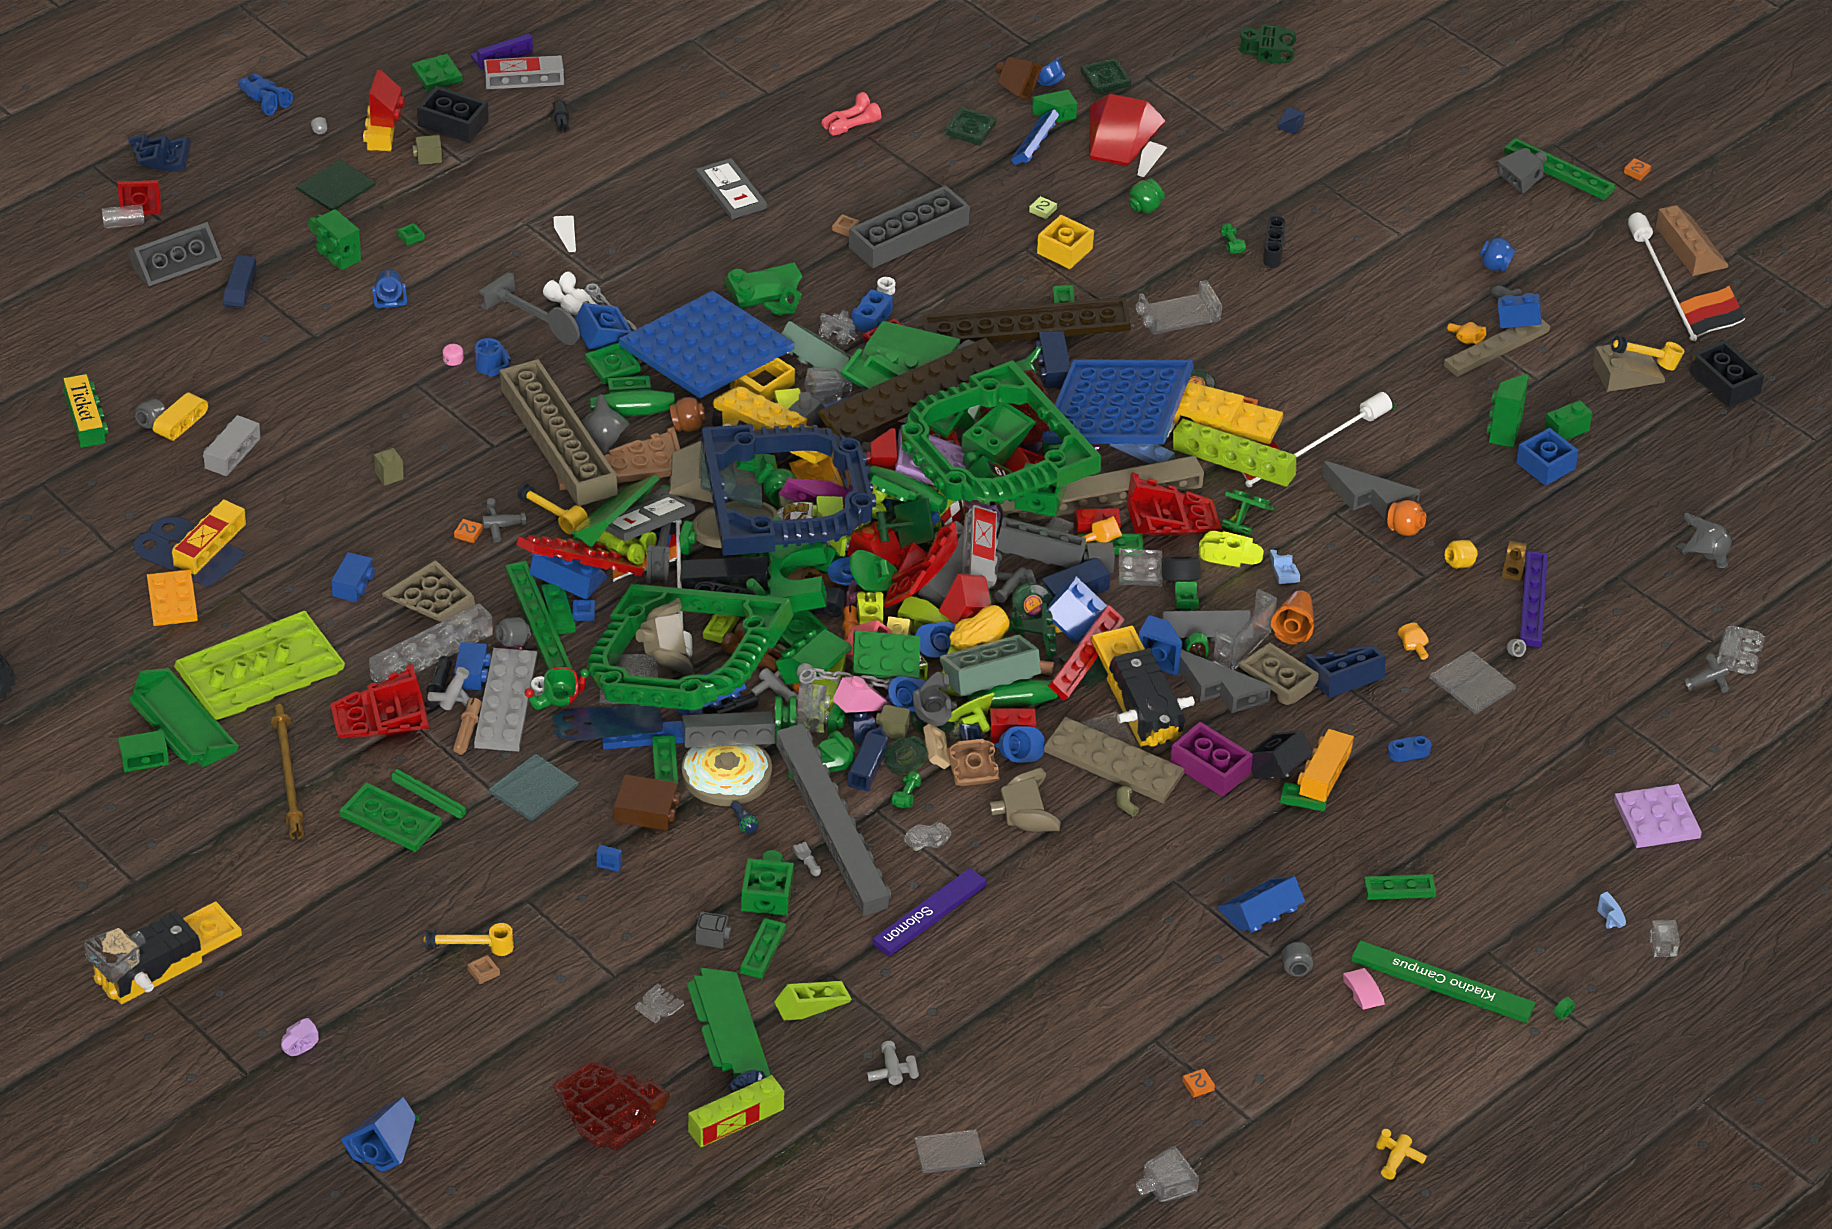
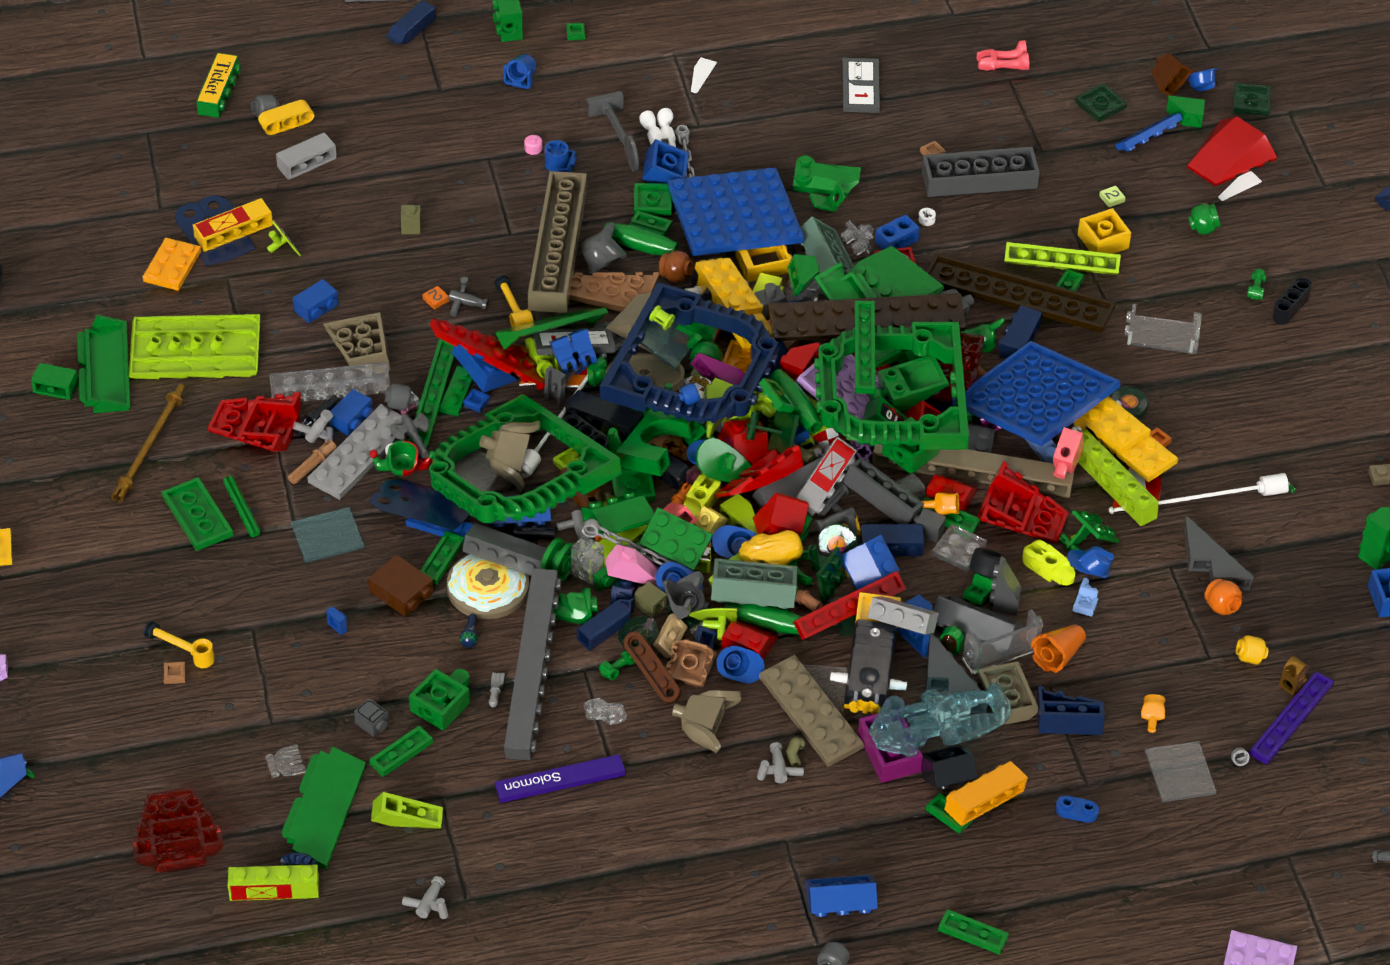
camera: 30 degrees right, 5 degrees up
none -> lime shield [267,220,301,256]
none -> flat silver piece [390,413,429,459]
none -> blue legs [549,328,597,375]
none -> reddish brown plate [624,632,681,703]
none -> lime bush [649,305,675,331]
none -> blue piece [679,383,700,405]
none -> light grey piece [757,742,804,783]
none -> green slope [787,254,820,296]
none -> green plate [855,300,875,394]
none -> light grey brick [868,596,939,635]
none -> clear light blue piece [868,683,1011,757]
none -> dark grey slope [990,556,1022,616]
none -> lime brick [1004,242,1121,275]
none -> coral torso [1053,427,1084,479]
none -> blue piece [1067,546,1114,578]

